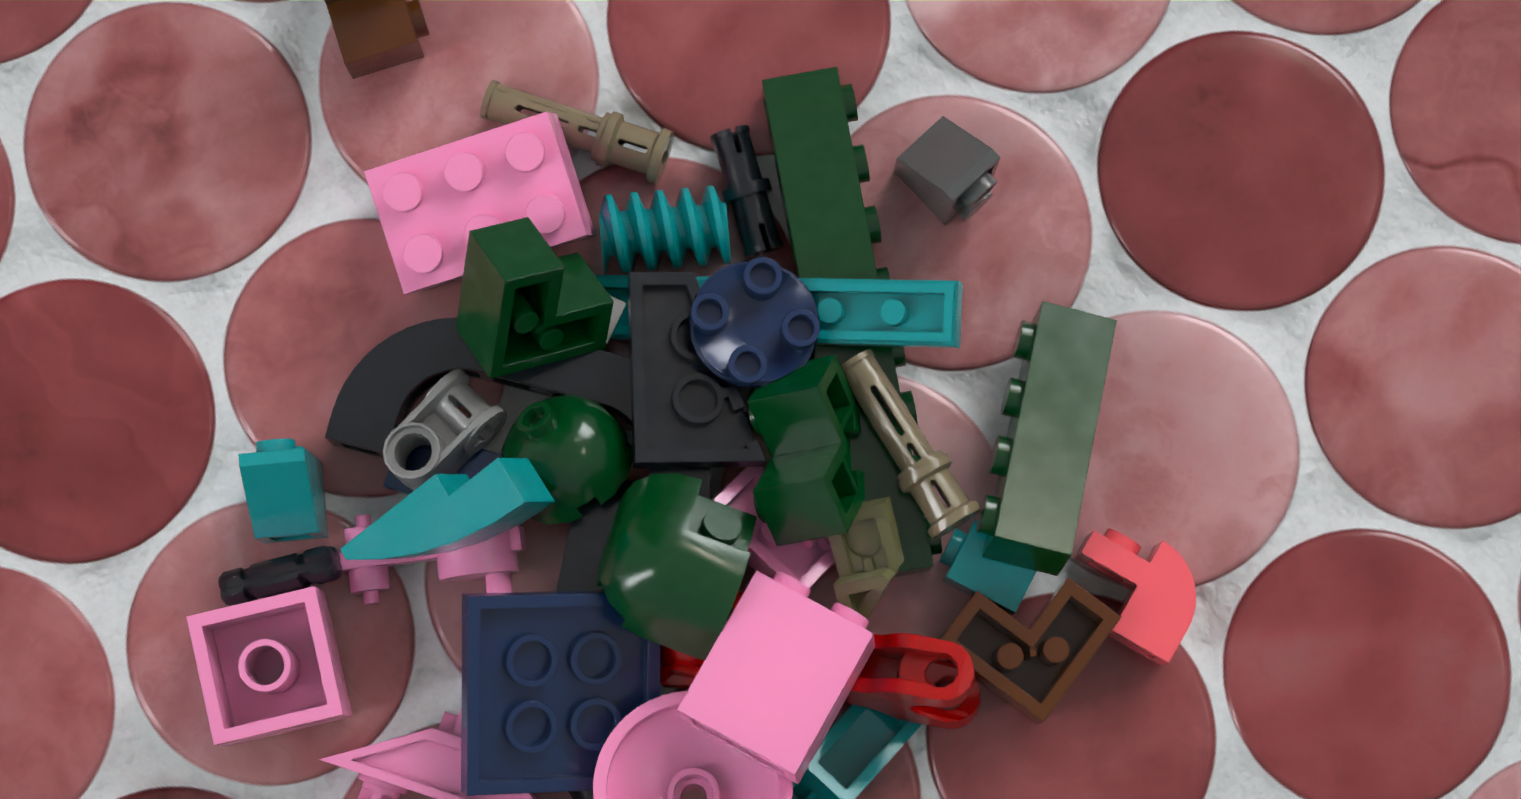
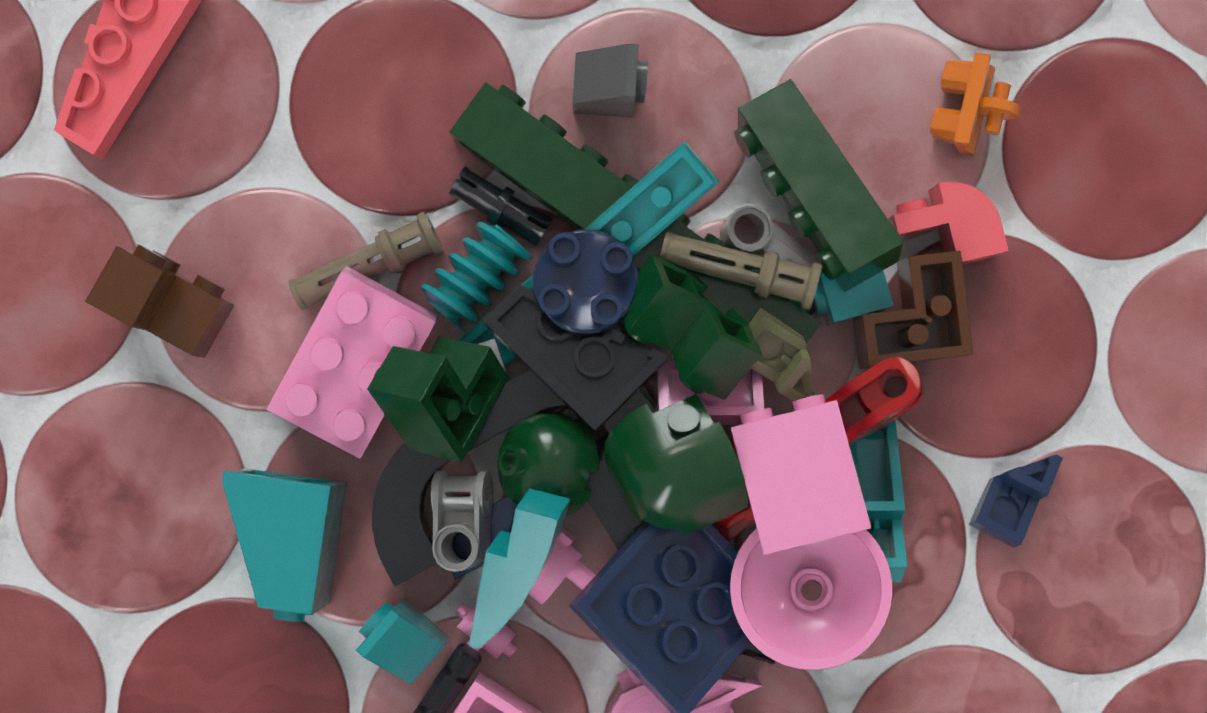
camera: 45 degrees left, 5 degrees up
none -> teal slope [222,468,347,622]
none -> light grey piece [720,205,818,284]
none -> orange hips [930,52,1021,156]

